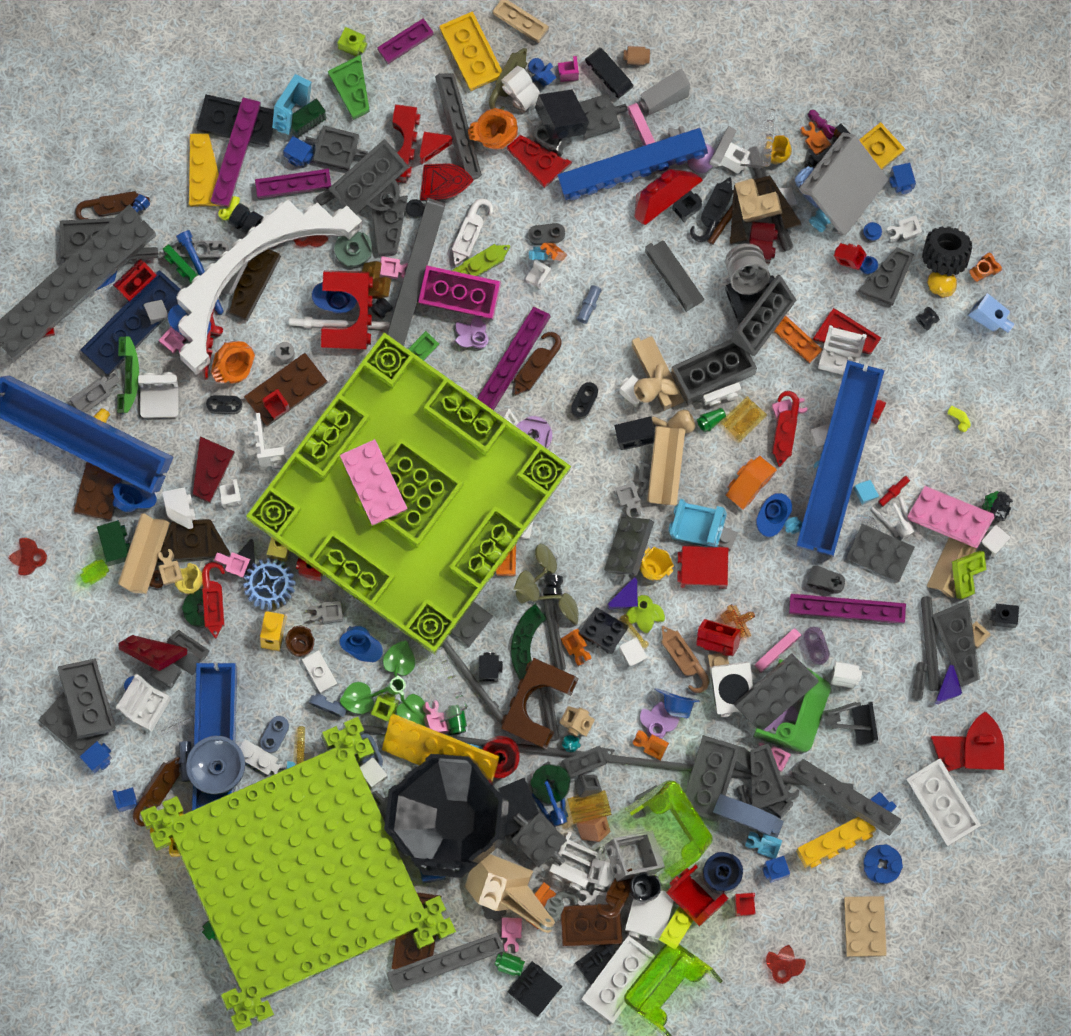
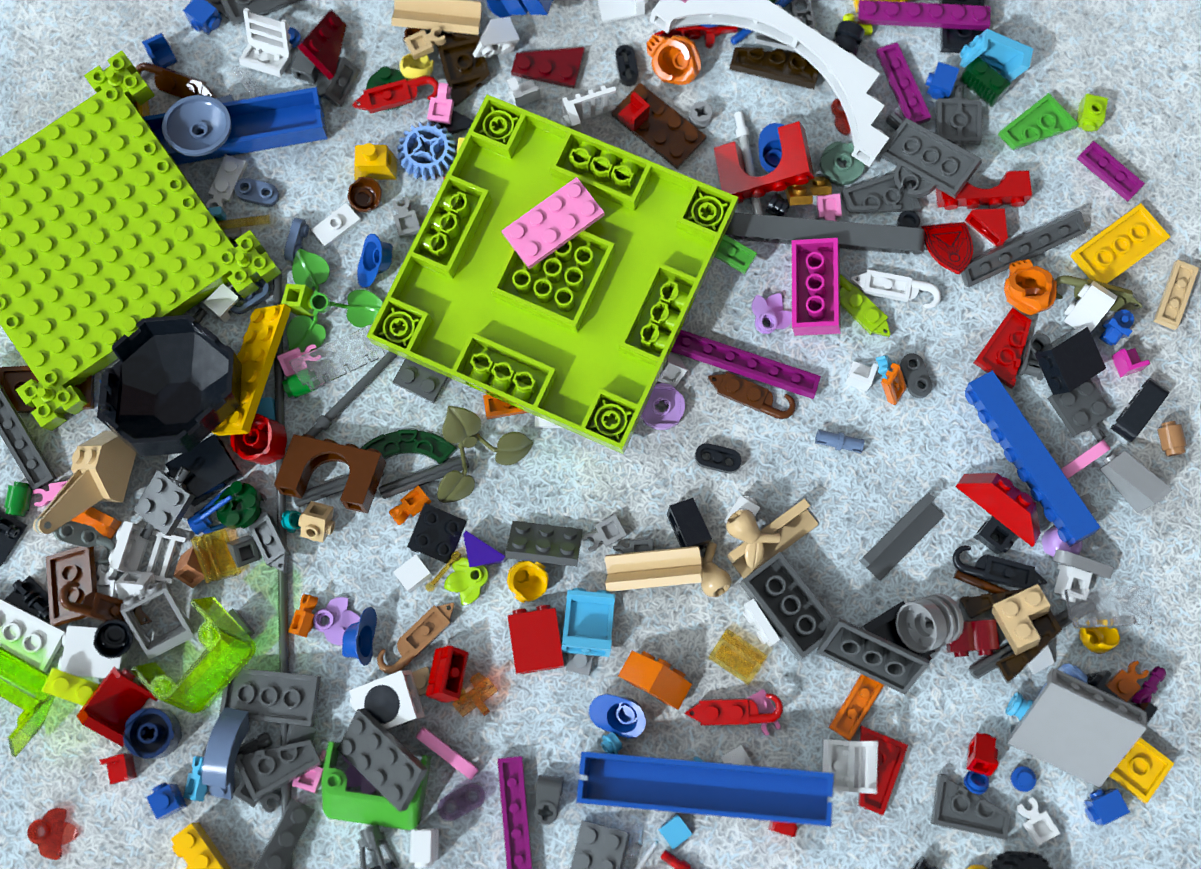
camera: 80 degrees right, 0 degrees up
black brick [479,652,503,682] -> none
black wheel [543,575,563,596] -> none
green cone [697,408,726,432] -> none

